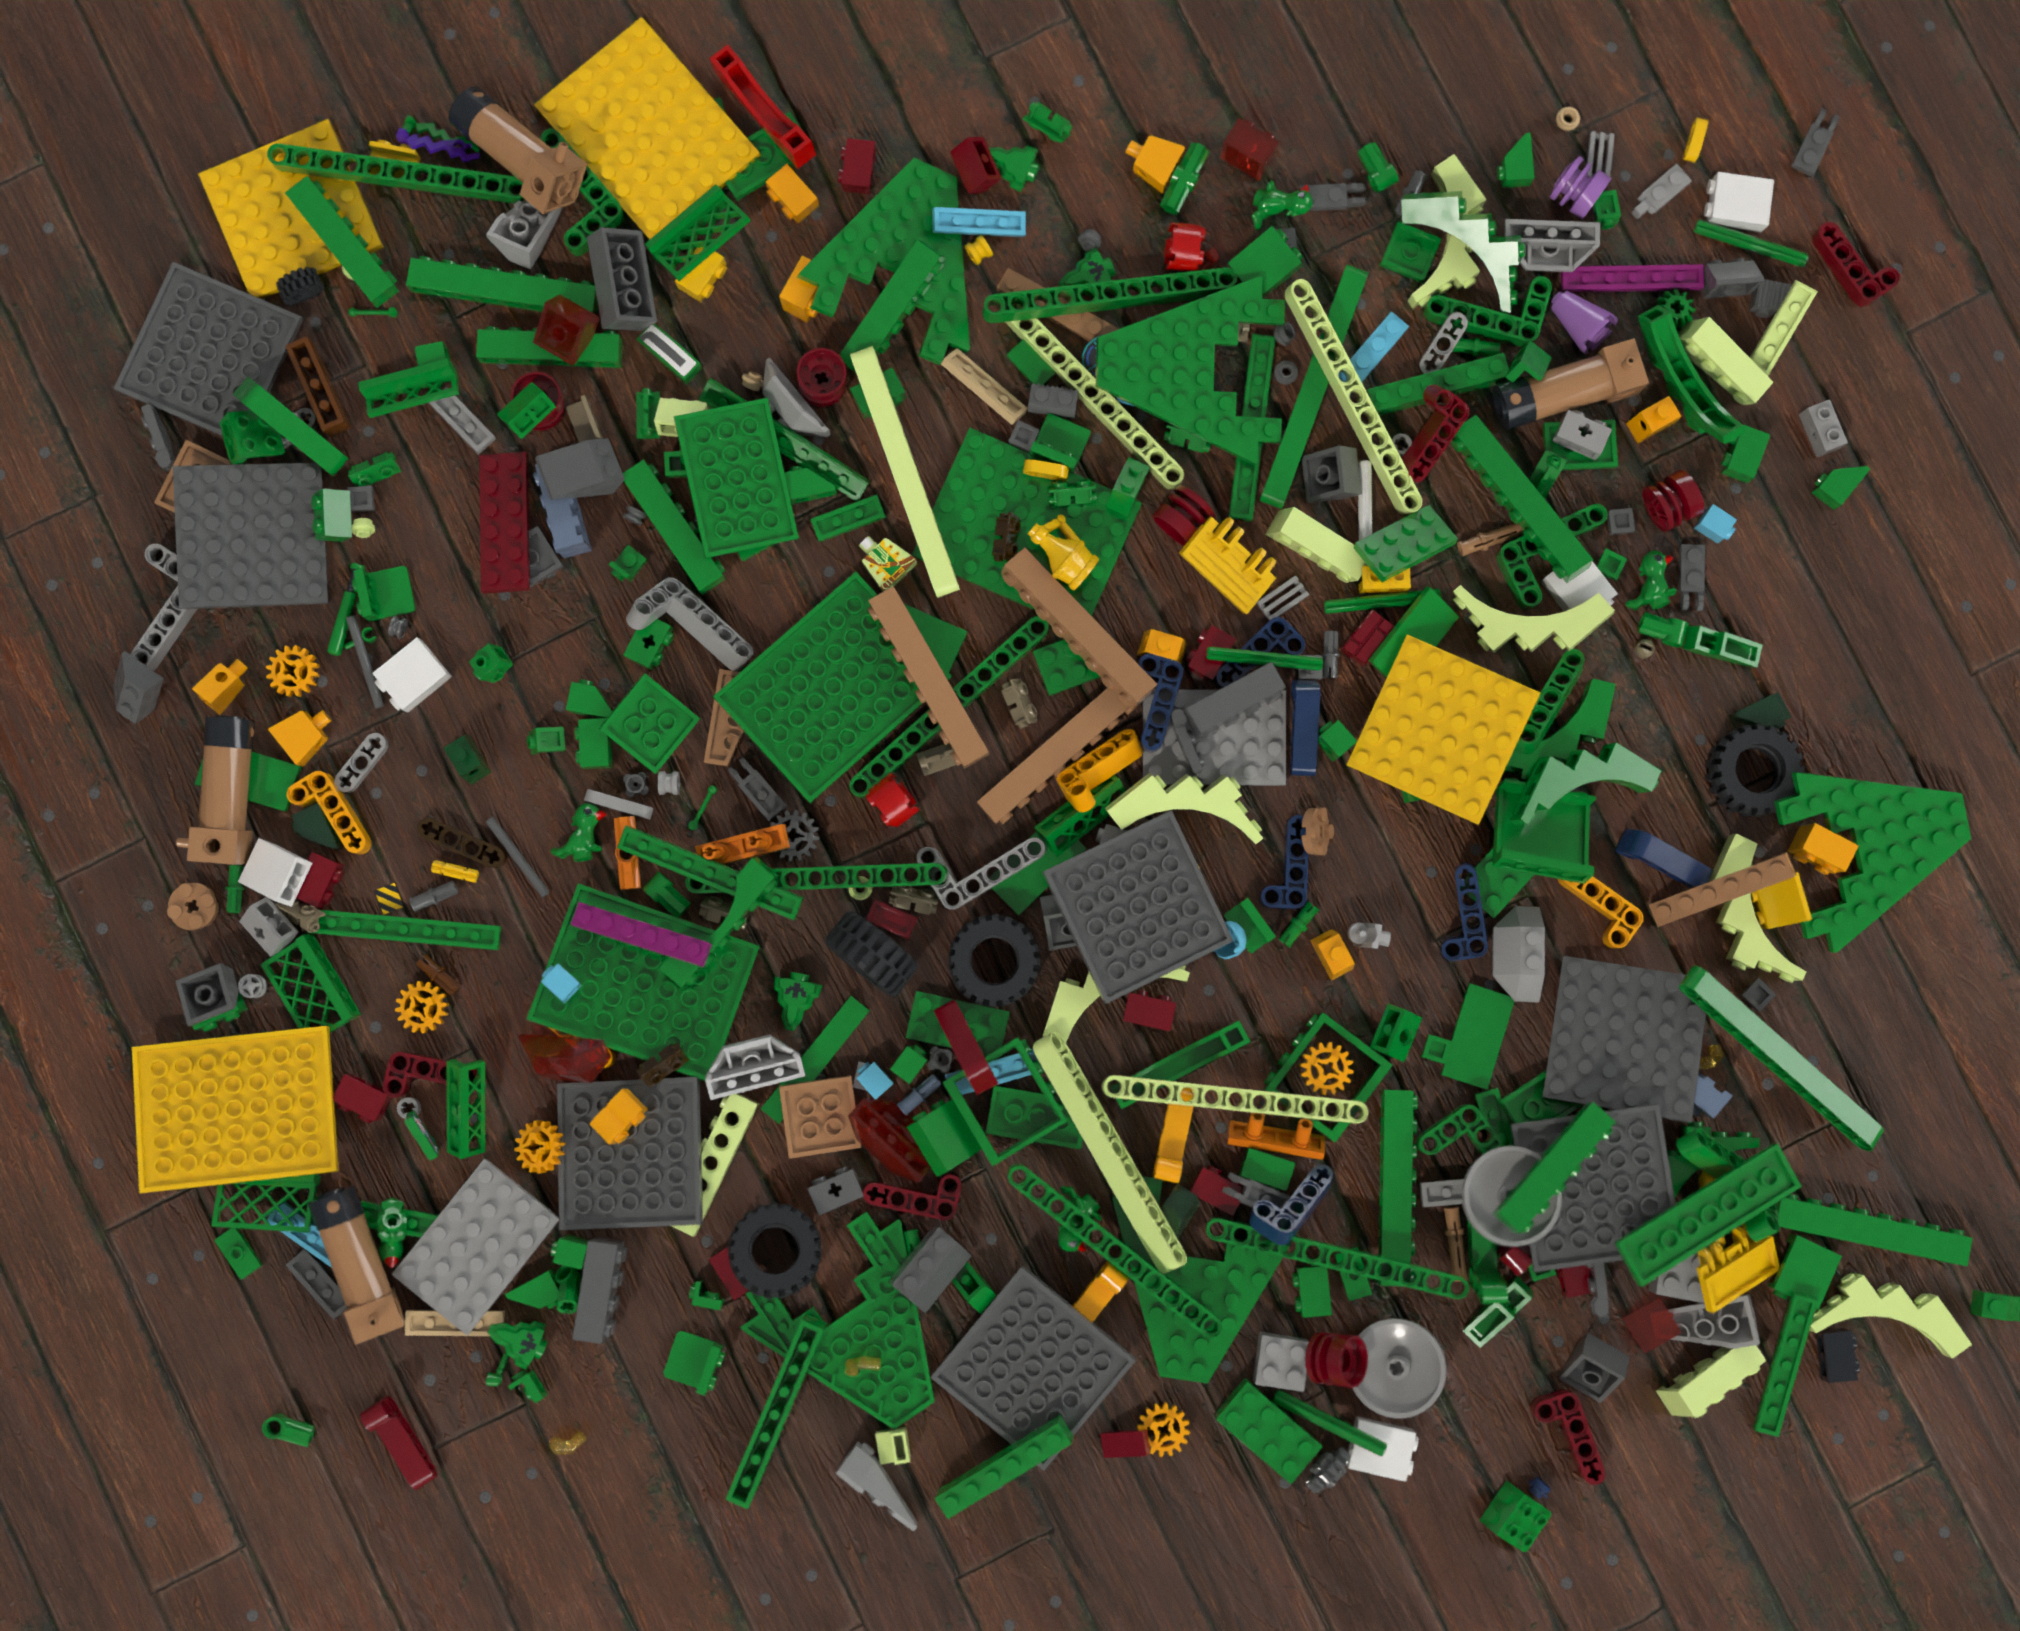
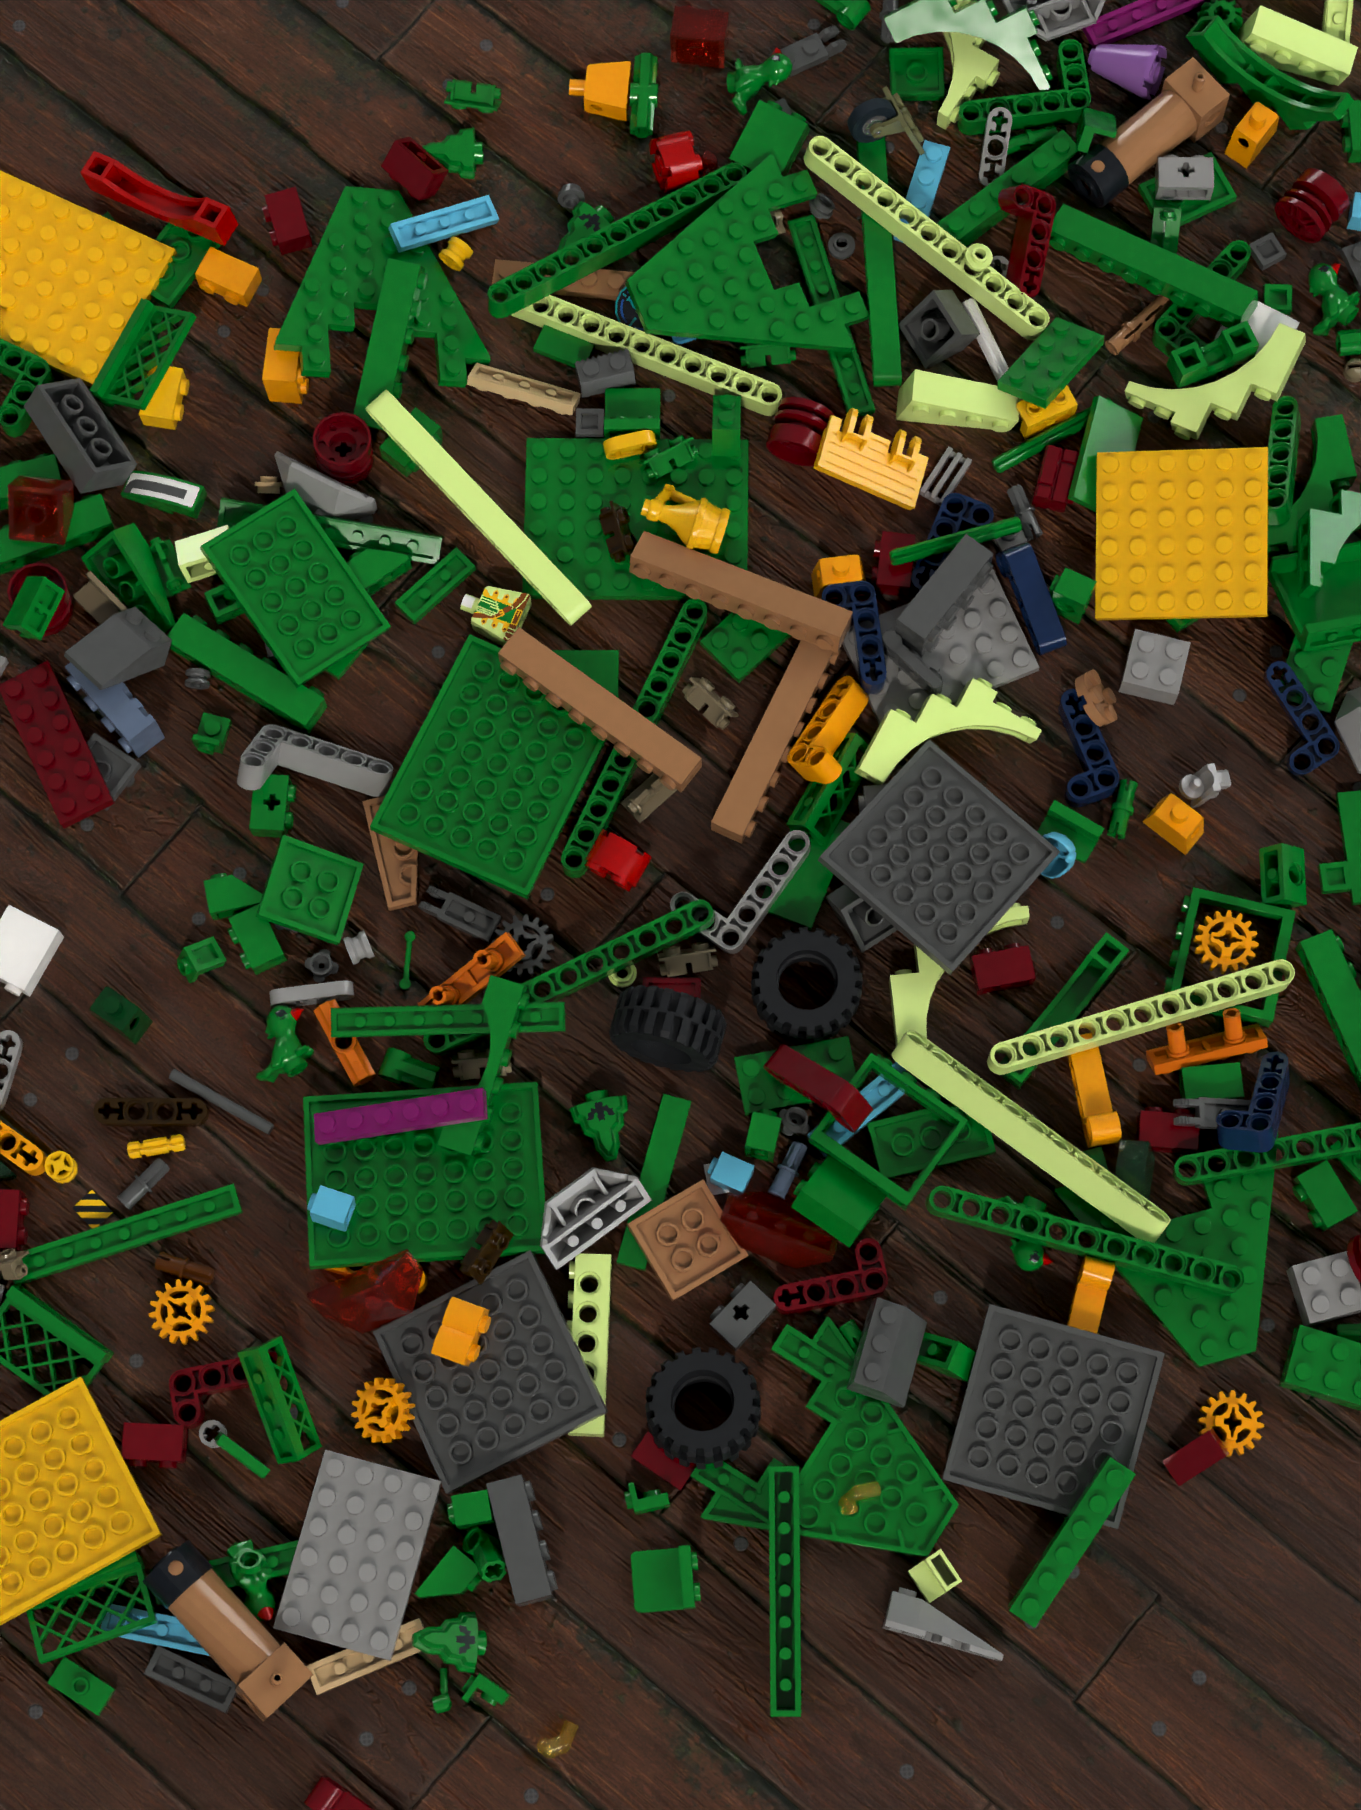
camera: 20 degrees left, 10 degrees down
green brick [469,643,514,683] -> none
none -> yellow wheel [44,1151,78,1184]
none -> green wedge [81,523,176,633]
none -> plate [847,86,925,155]
none -> yellowish green plate [965,243,993,271]
none -> light grey brick [1119,629,1191,705]
none -> green arch [1167,321,1259,389]

